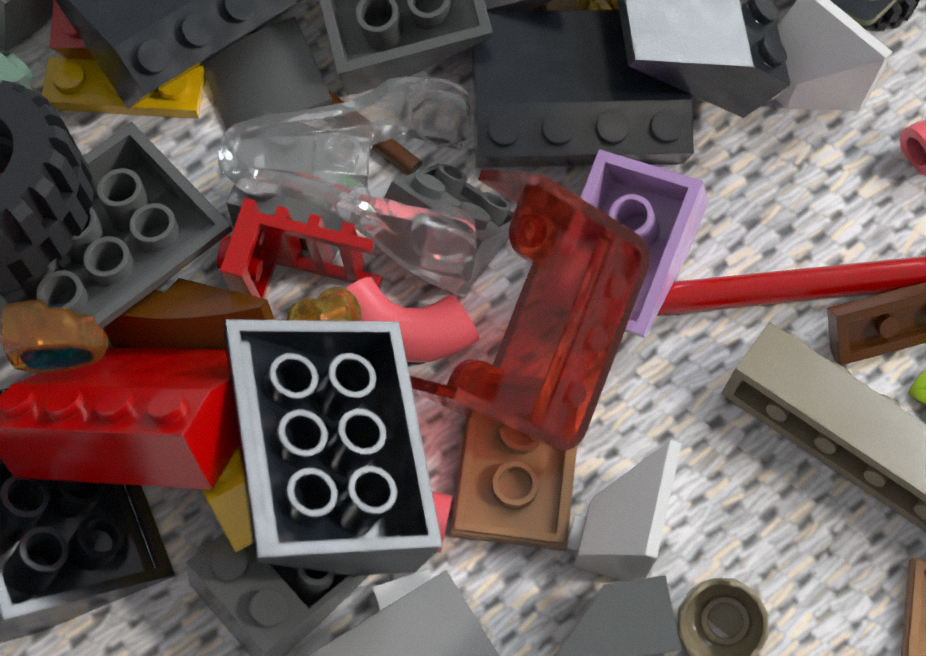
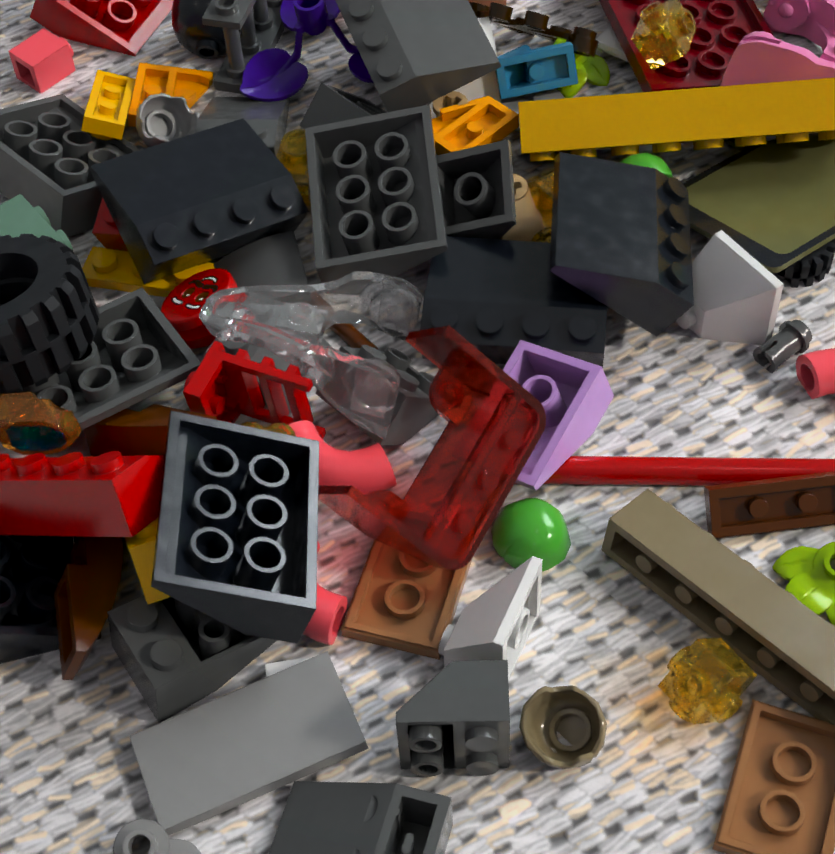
camera: 15 degrees right, 15 degrees down
none -> reddish brown slope [54,536,123,680]
none -> red head [160,268,246,349]
none -> bright green hair [491,498,571,571]
none -> clear yellow brick [658,638,758,725]
none -> dark grey pin [753,320,812,373]

